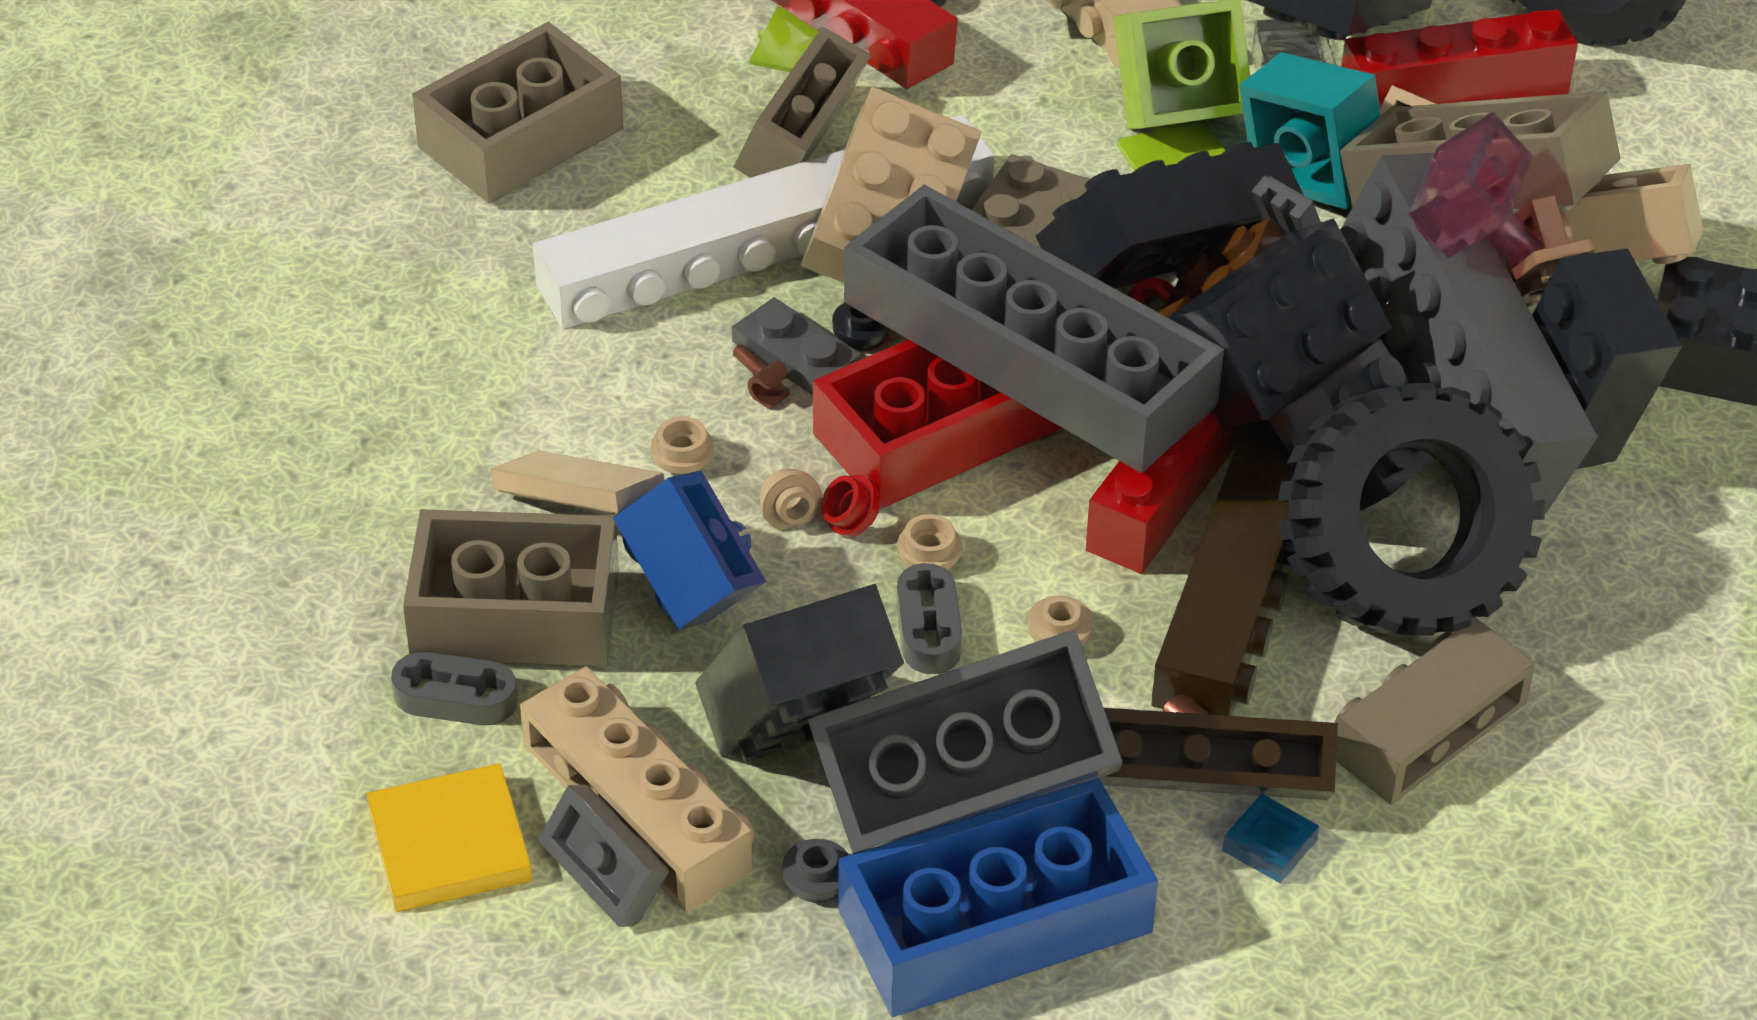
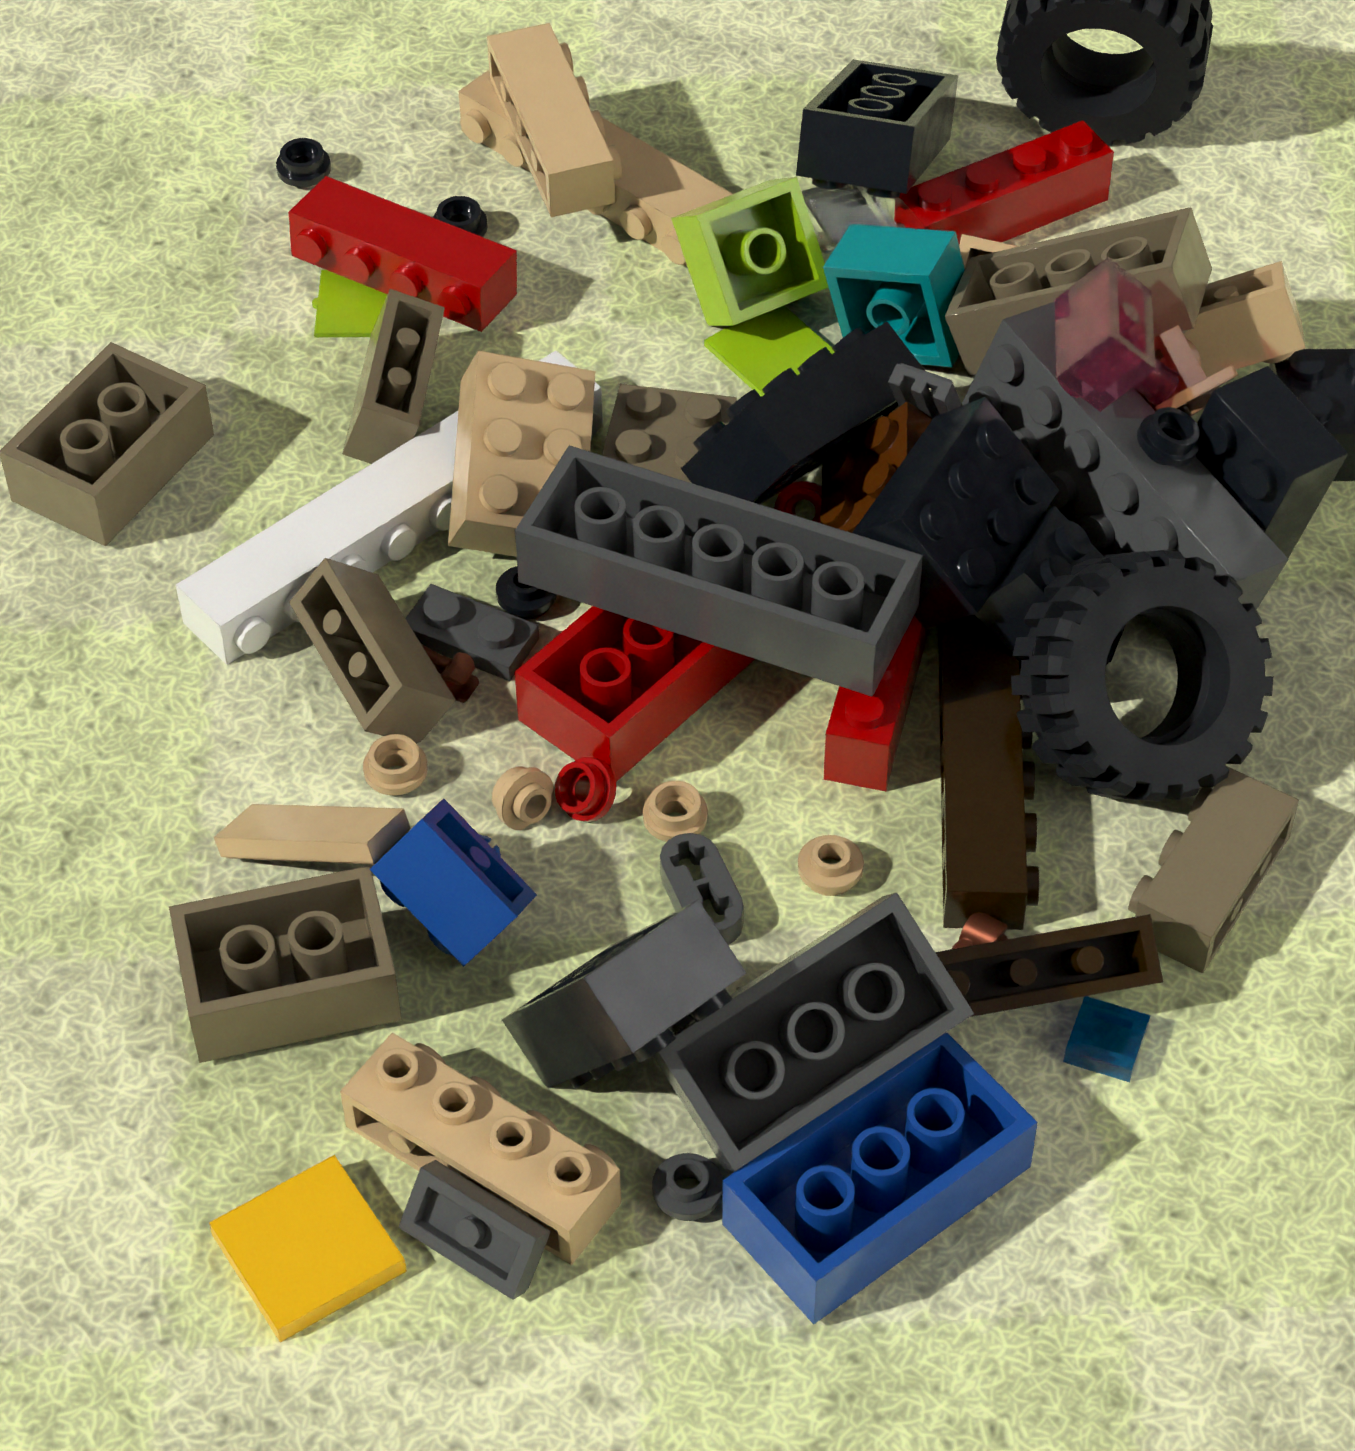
camera: 15 degrees left, 5 degrees up
dark grey beam [391,652,518,725] -> none
none -> dark tan brick [289,558,456,744]
none -> black plate [1137,407,1200,467]

